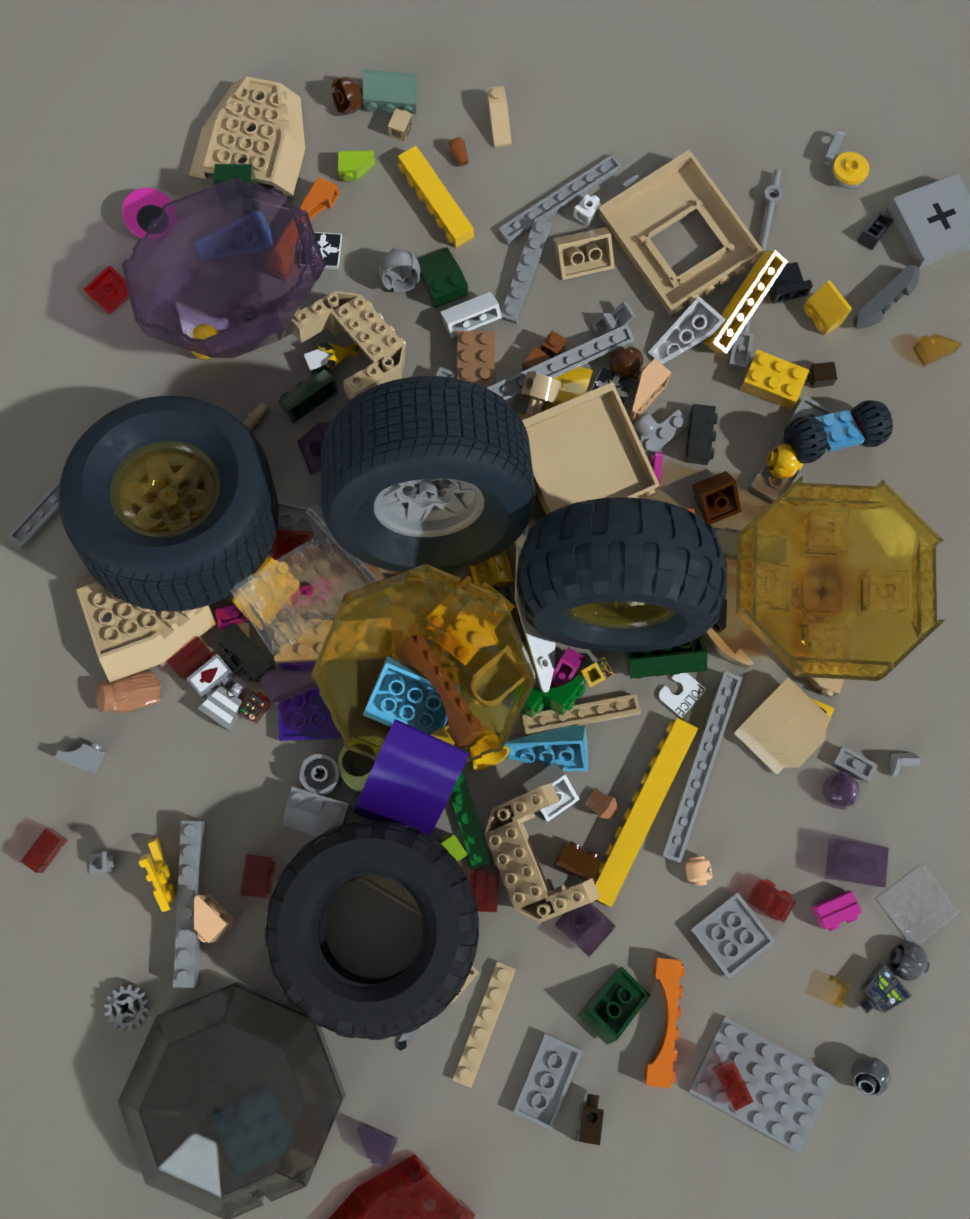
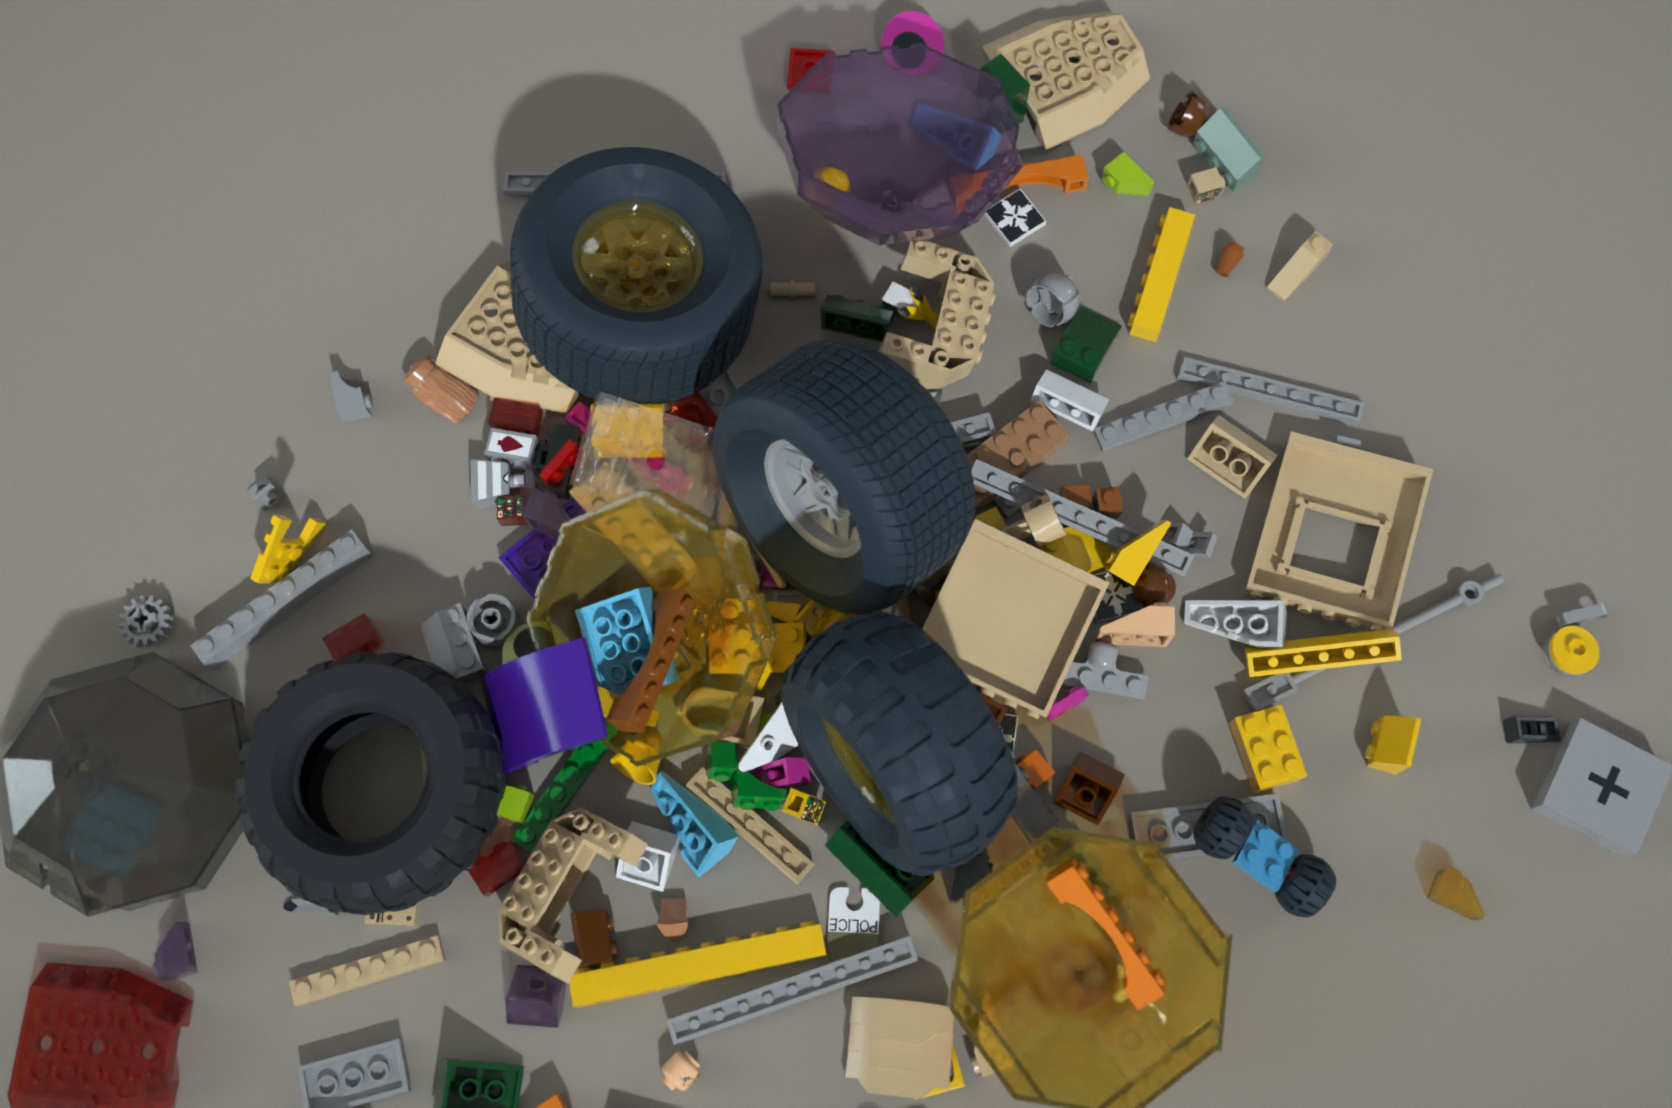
camera: 55 degrees right, 5 degrees down
clear red brick [21,828,68,873] -> none
light nougat slope [194,894,238,943] -> none
white brick [573,194,601,227] -> none
pearl dark grey brick [685,404,718,465] -> none
tan slope [703,628,754,668] -> none
yellow plant [766,444,803,479] -> none
black bracket [769,262,813,304] -> none
dark brown brick [807,362,838,388] -> none
dark grey brick [853,265,920,329] -> none
none -> red plate [539,439,580,488]
none -> orange arch [1046,857,1166,1011]
none -> yellow slope [1105,520,1171,586]

